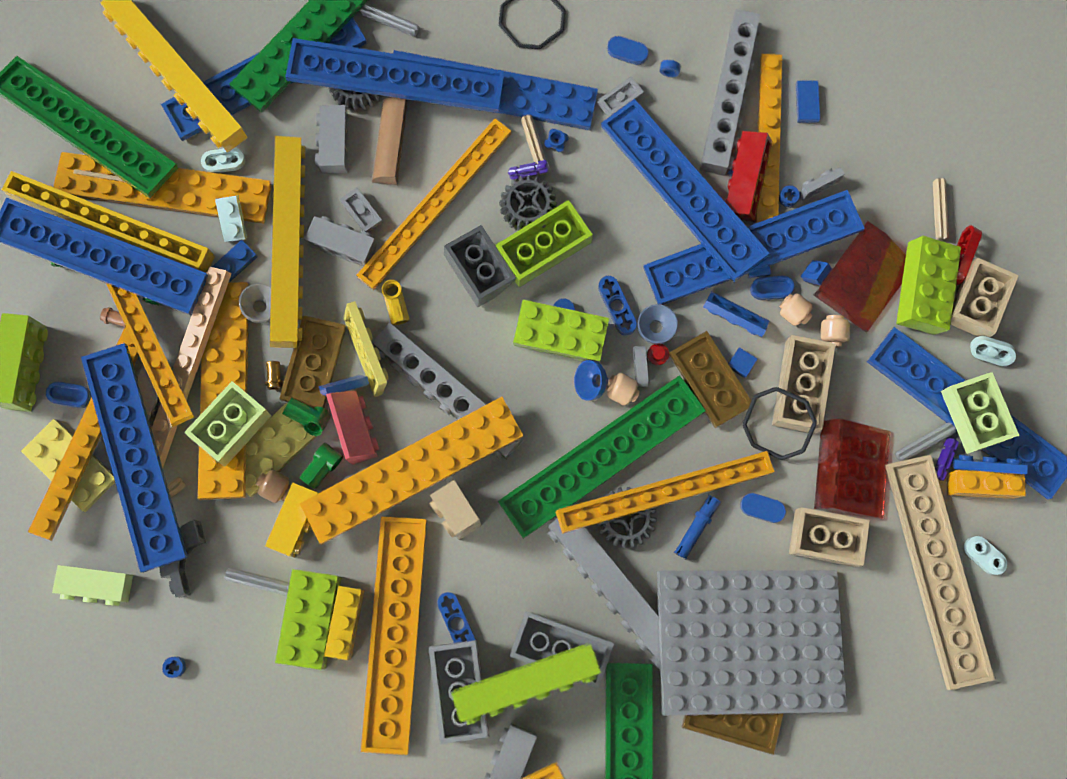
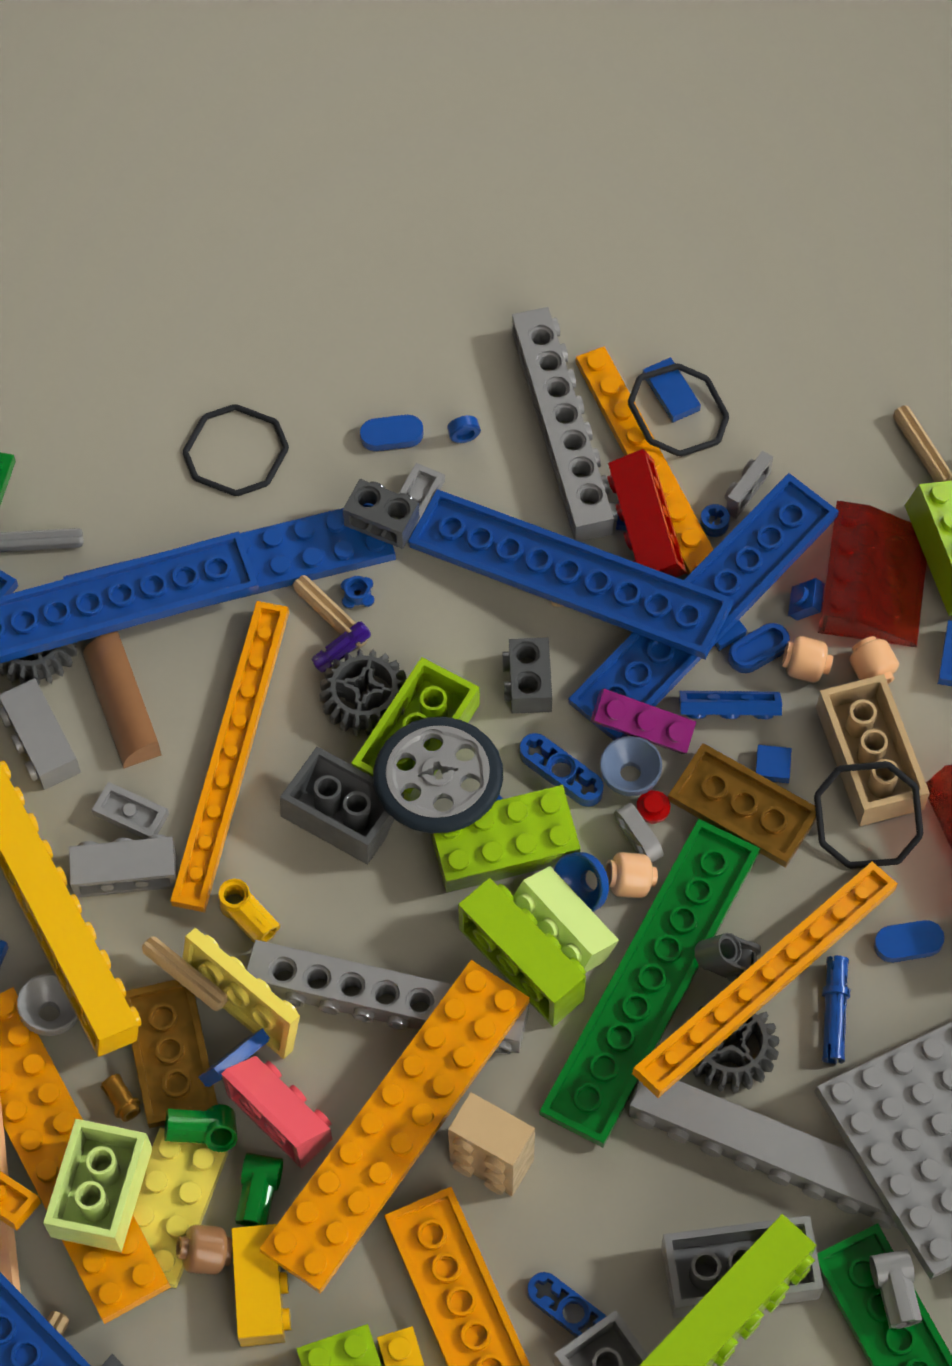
camera: 25 degrees left, 15 degrees down
none -> tan axle [142,936,228,1011]
none -> dark grey brick [343,479,420,549]
none -> wedge [373,717,503,834]
none -> lime brick [458,878,586,1027]
none -> dark grey brick [502,637,552,714]
none -> yellowish green brick [513,866,619,972]
none -> magenta plate [590,689,696,754]
none -> black piece [628,363,729,457]
none -> dark grey piece [695,933,761,982]
none -> light grey piece [869,1249,922,1329]

